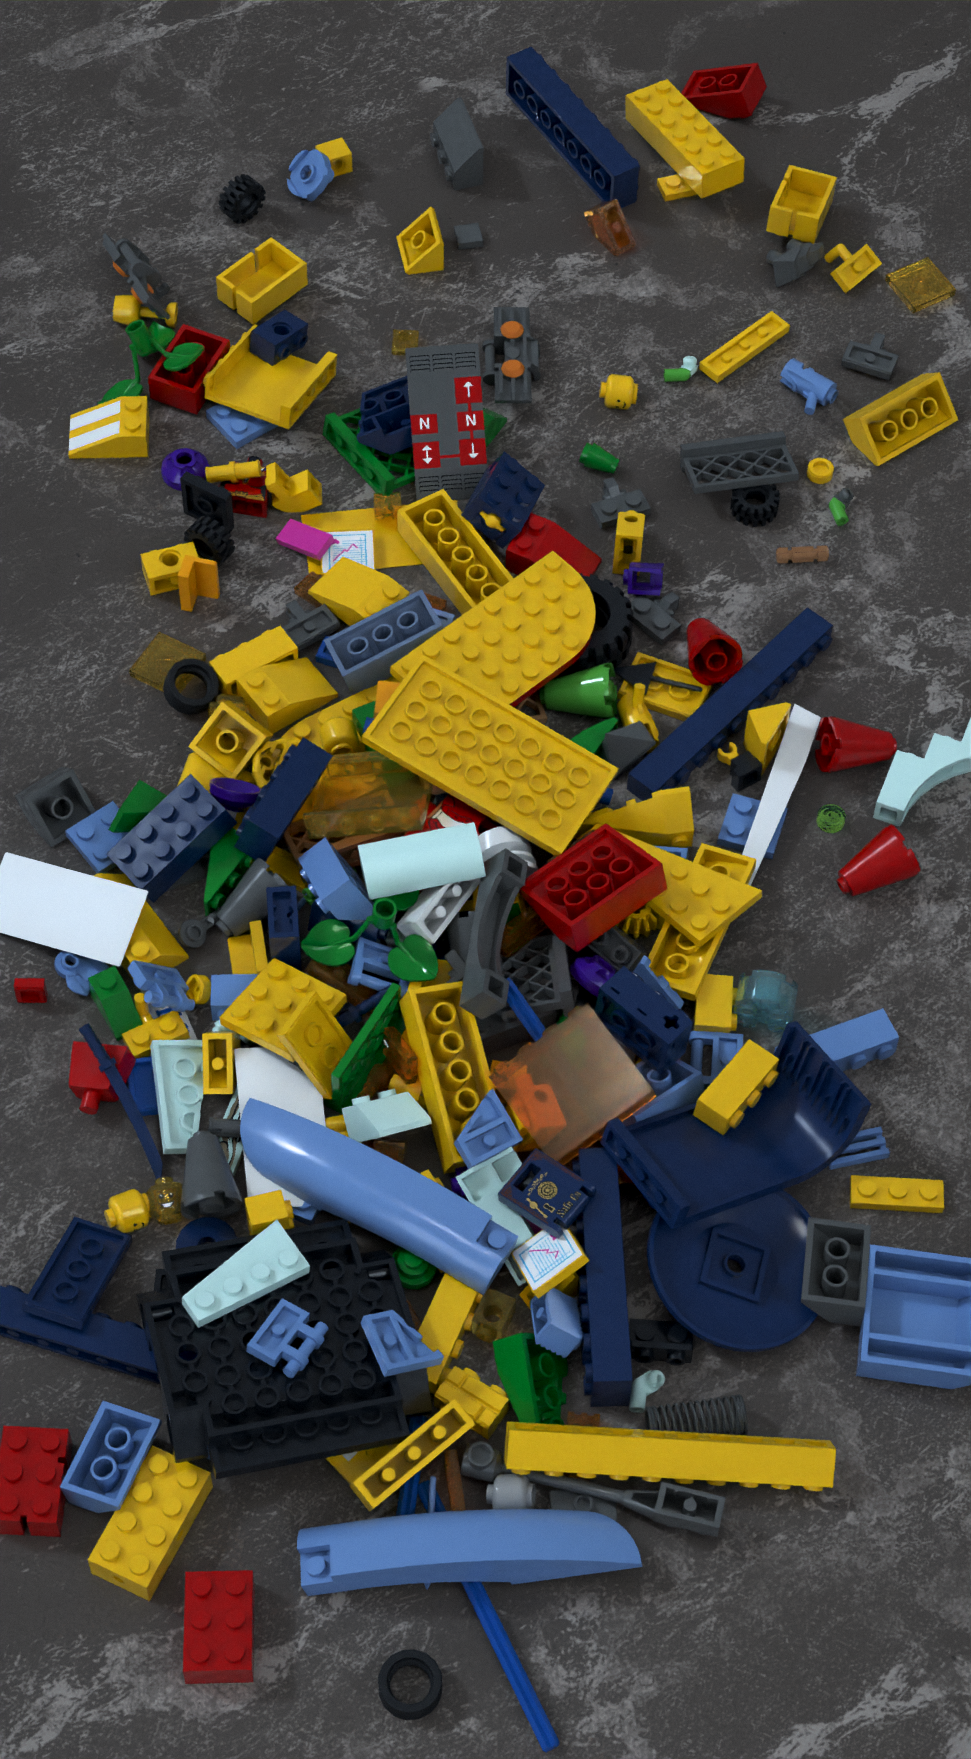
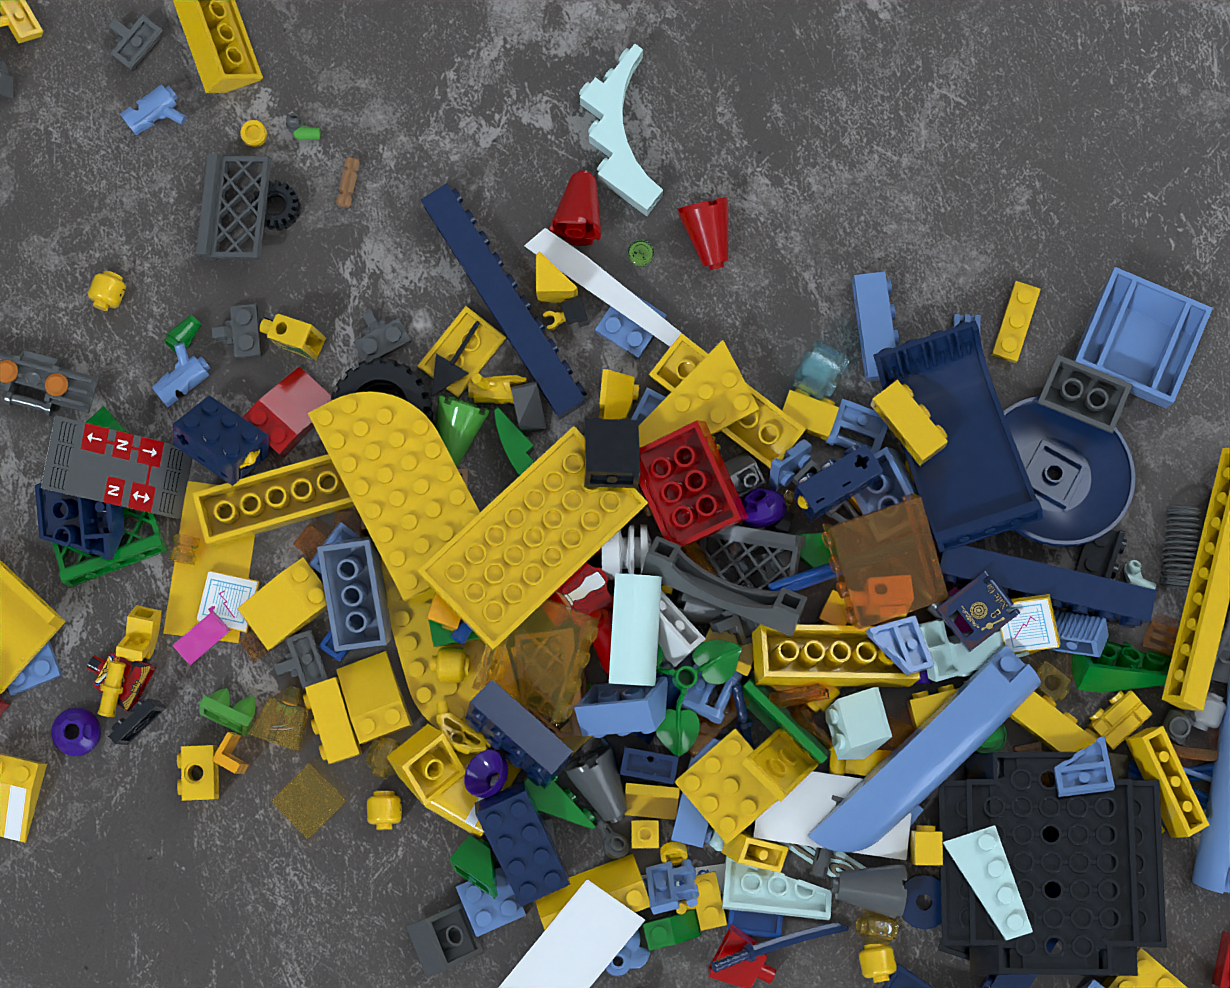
camera: 70 degrees left, 25 degrees up
black tyre [163,658,219,715] -> none
black tyre [184,516,235,567] -> none
medium blue plate [247,1298,328,1378] -> none
dark purple window [623,562,664,596] -> none
bright green arm [664,356,698,382] -> none
red cone [687,618,743,686] -> none
yellow plate [699,311,790,383] -> none
none -> medium blue piece [152,342,211,407]
none -> bright green tile [199,688,256,737]
none -> clear yellow torso [249,685,309,752]
none -> yellow head [367,791,402,830]
none -> black panel [583,418,640,488]
none -> yellow brick [631,820,659,848]

